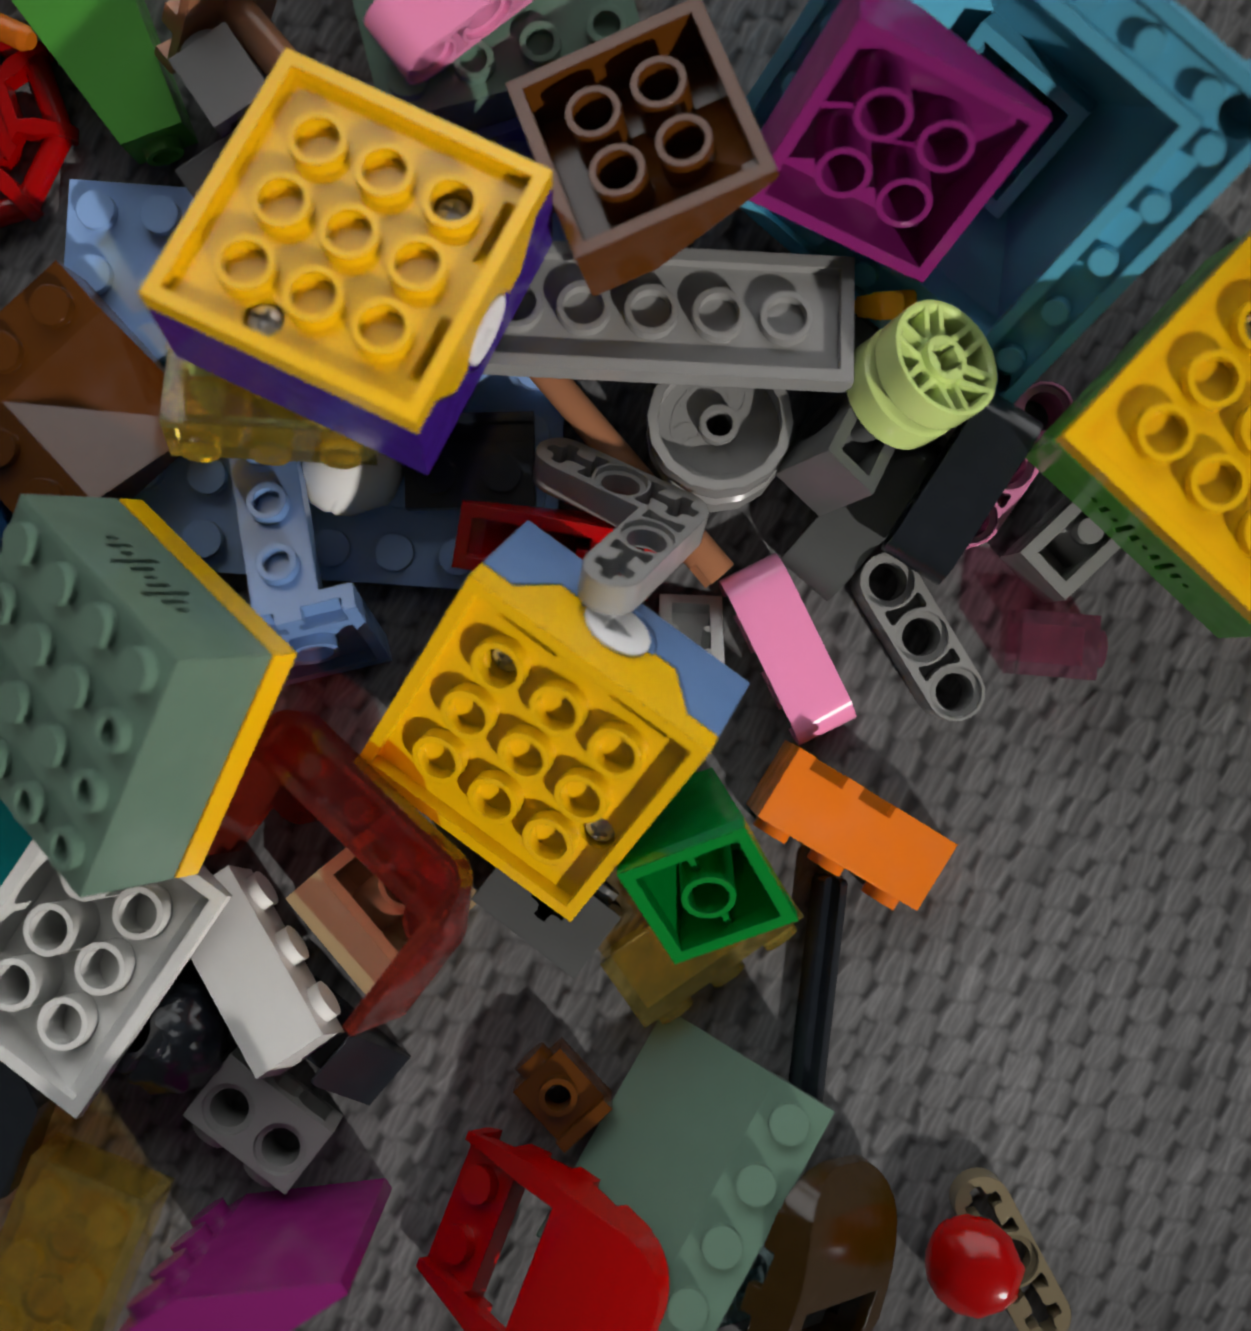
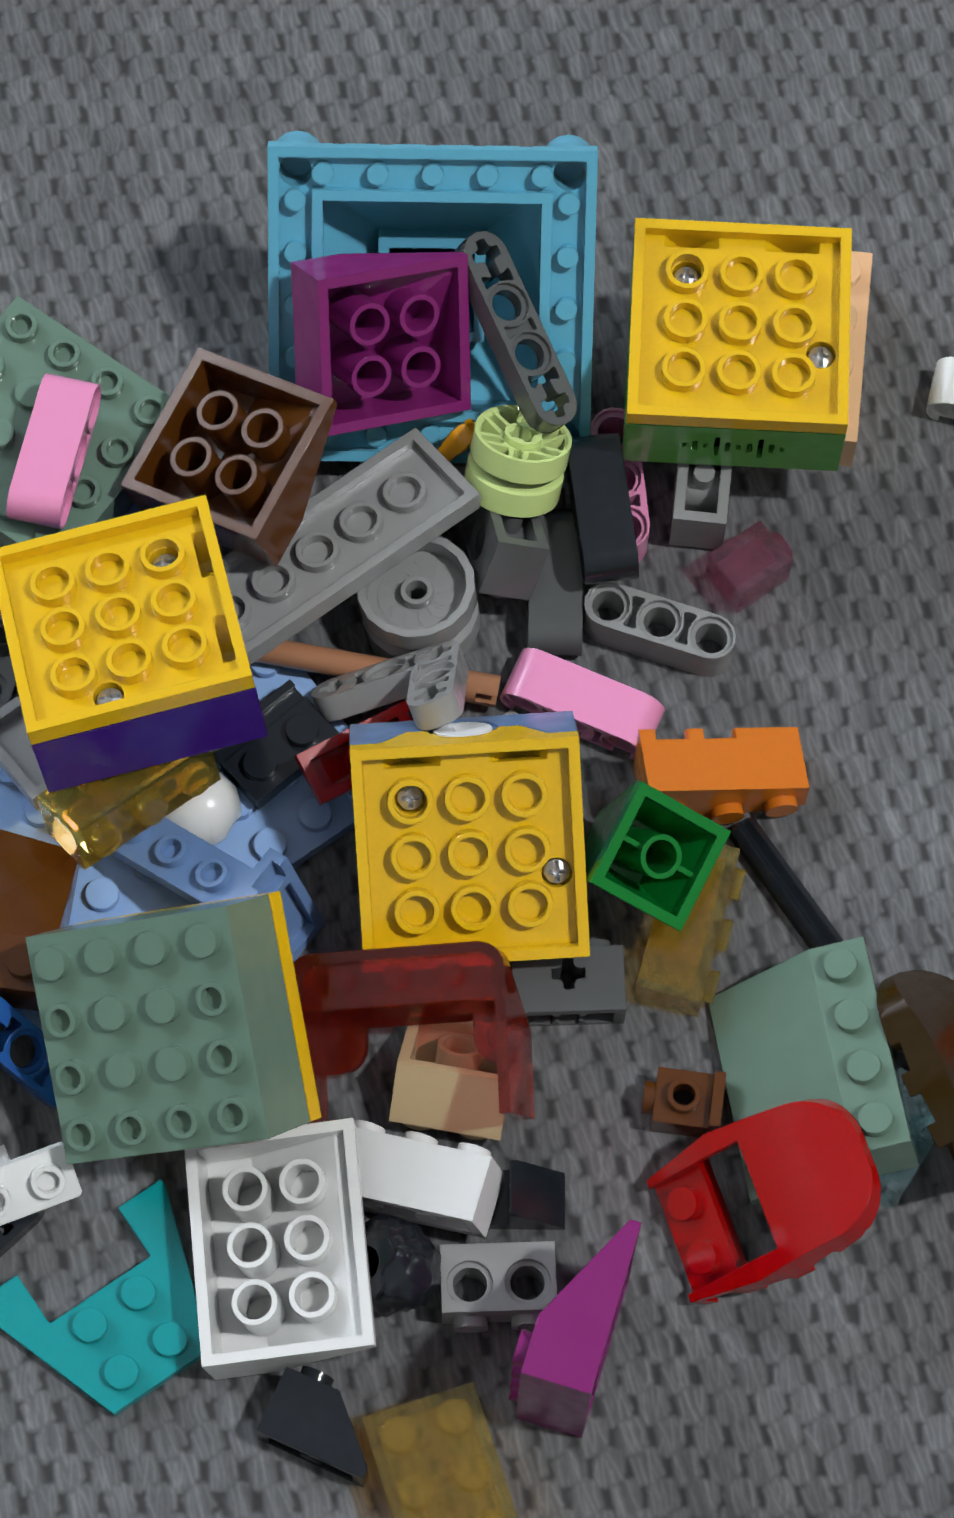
camera: 40 degrees left, 20 degrees down
none -> dark grey beam [455,231,577,434]

